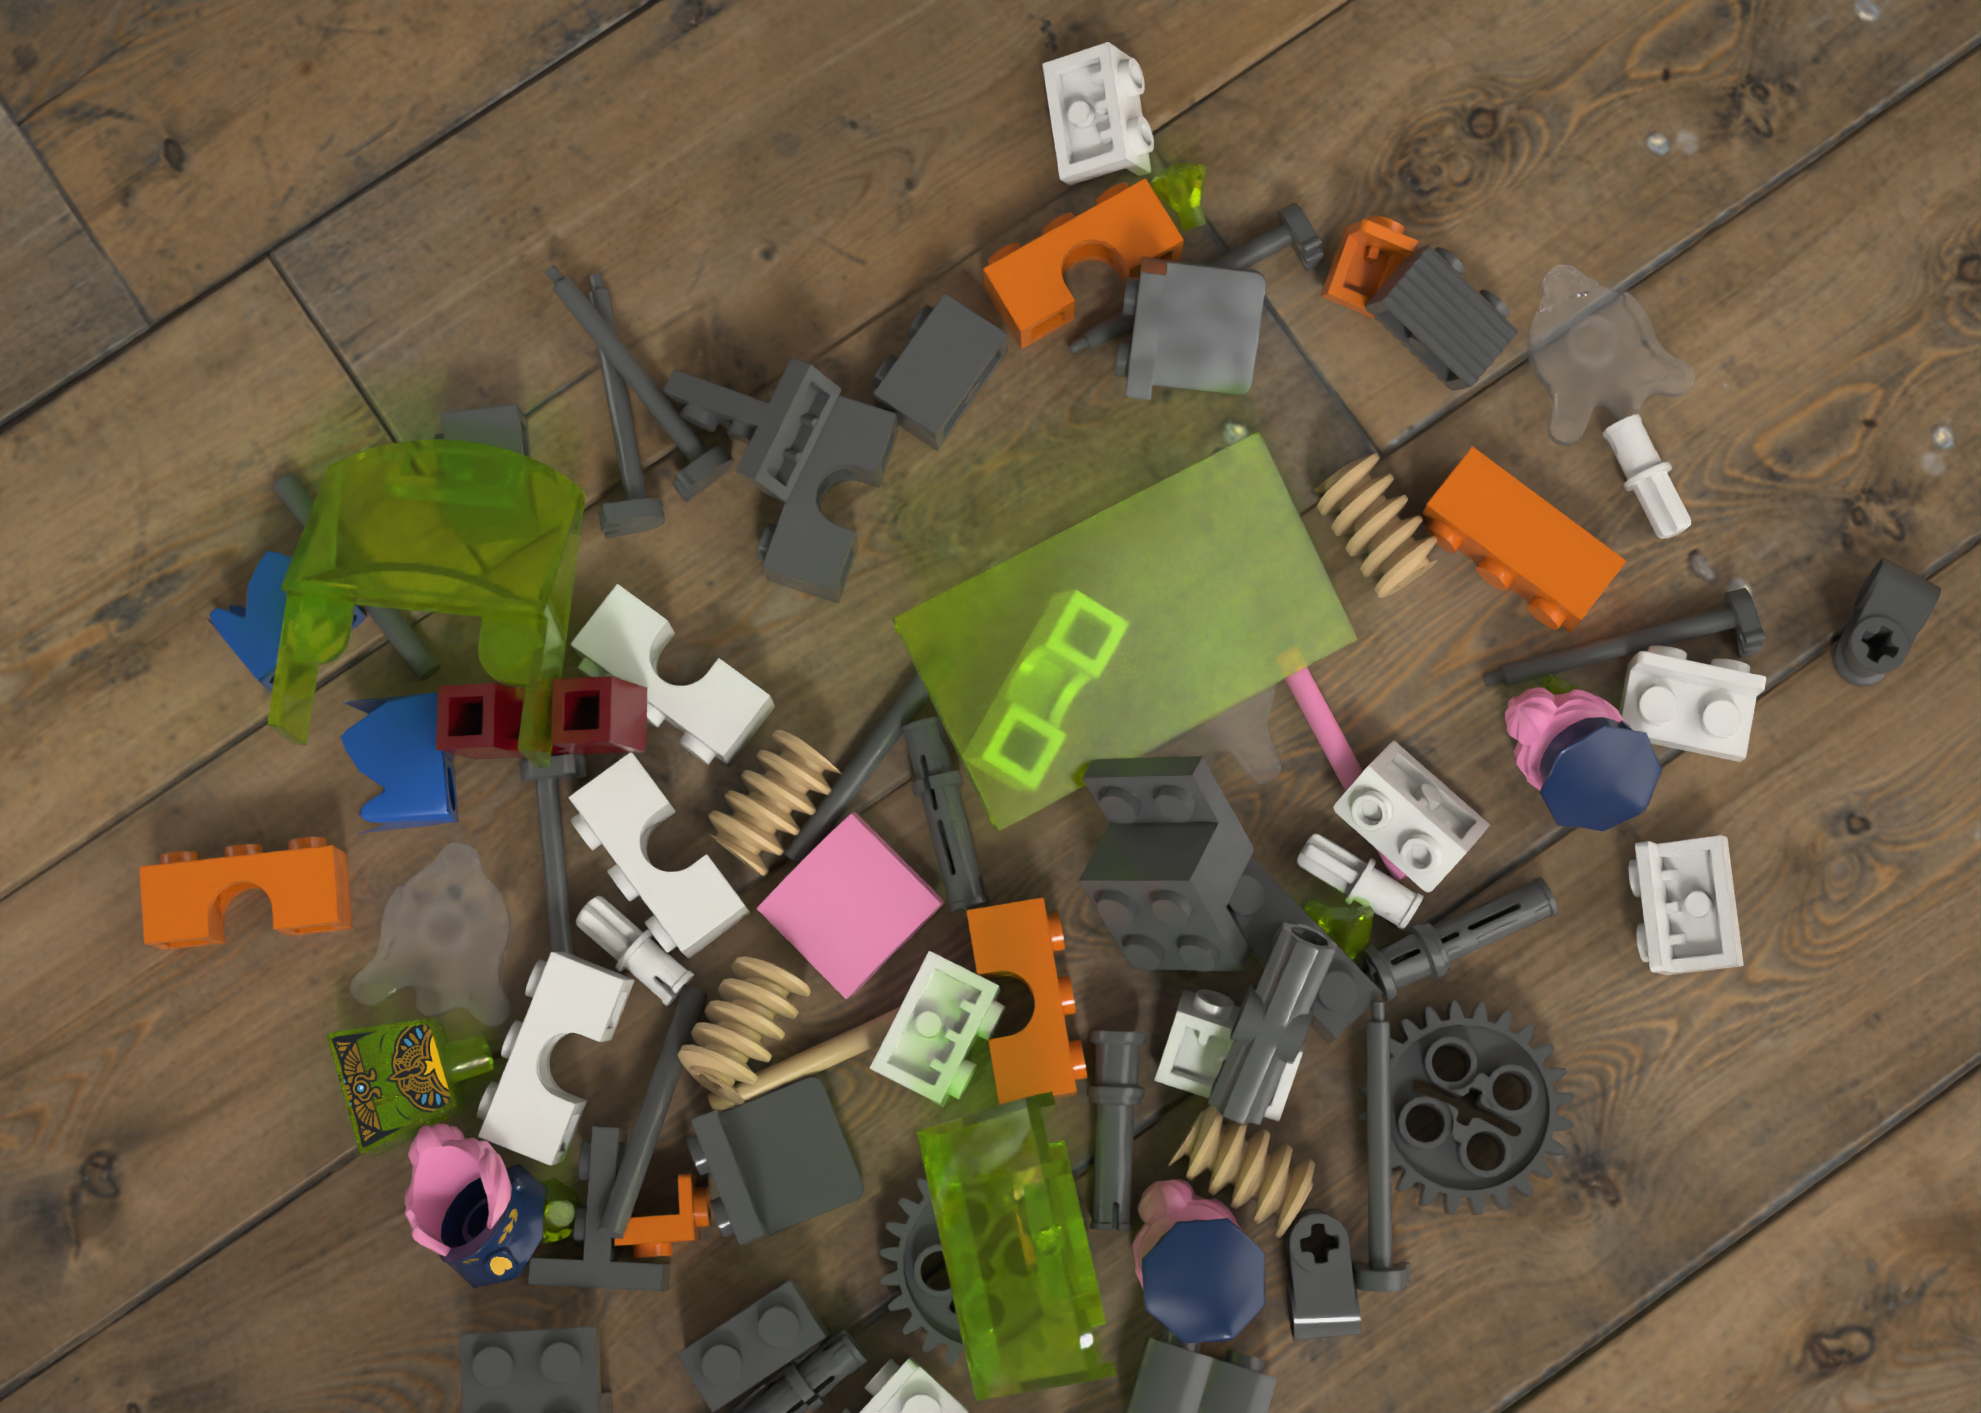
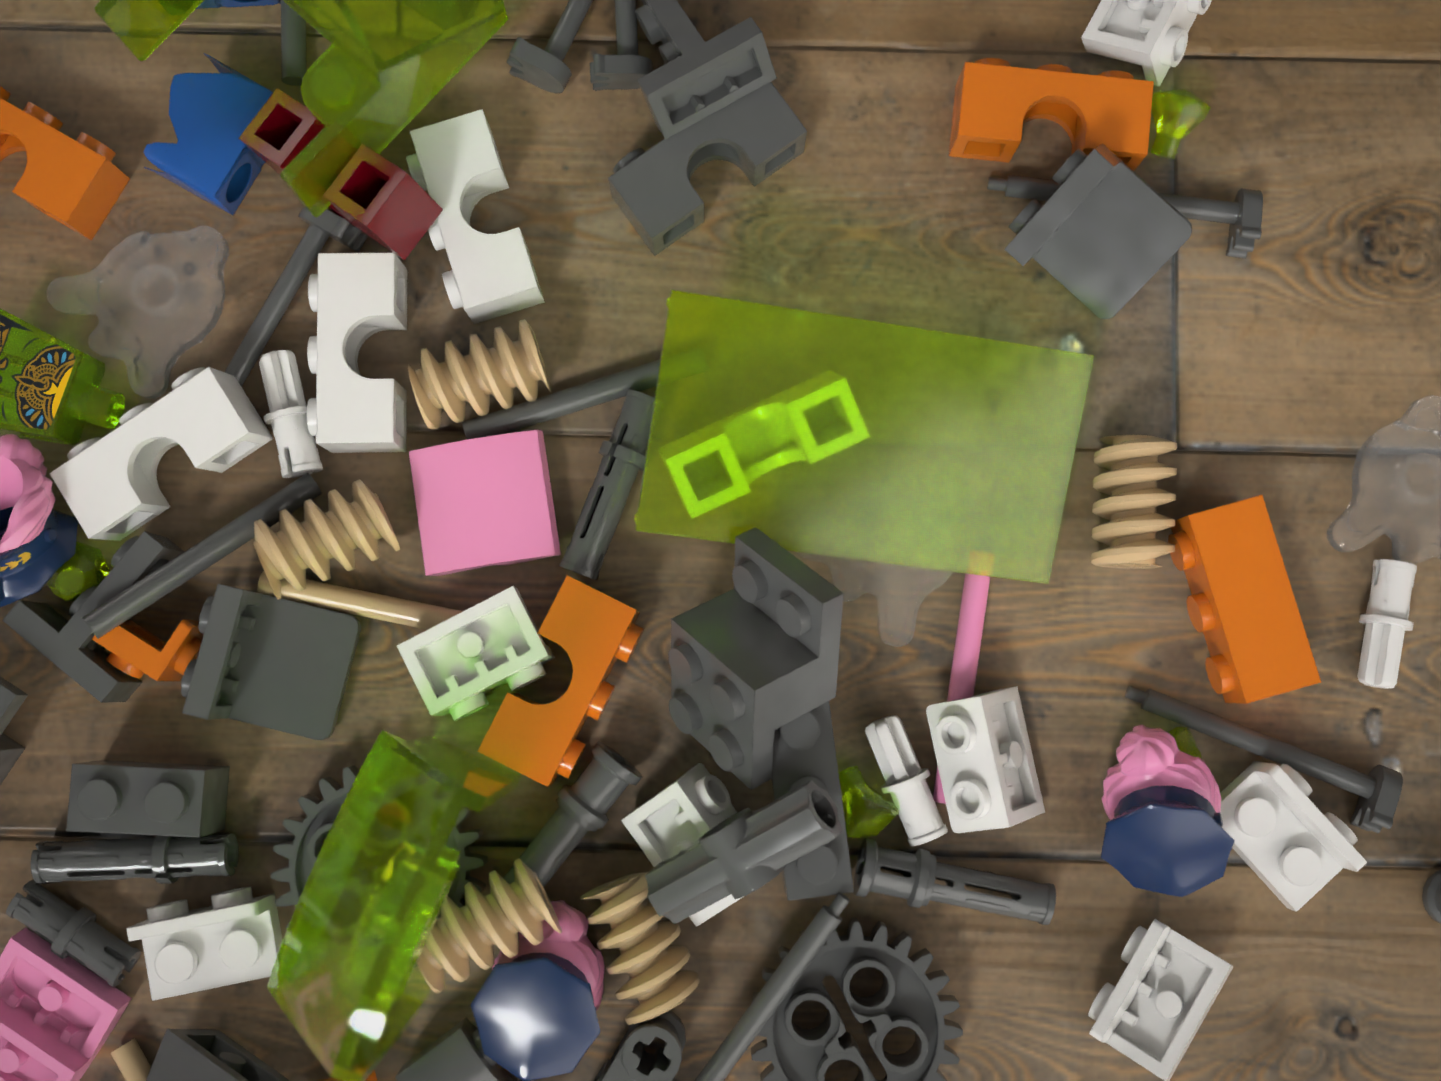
camera: 30 degrees right, 5 degrees up
dark grey brick [872,293,1008,451] -> none
orange bracket [1320,215,1419,319] -> none
dark grey brick [1365,245,1518,391] -> none
none -> tan piece [408,858,562,994]

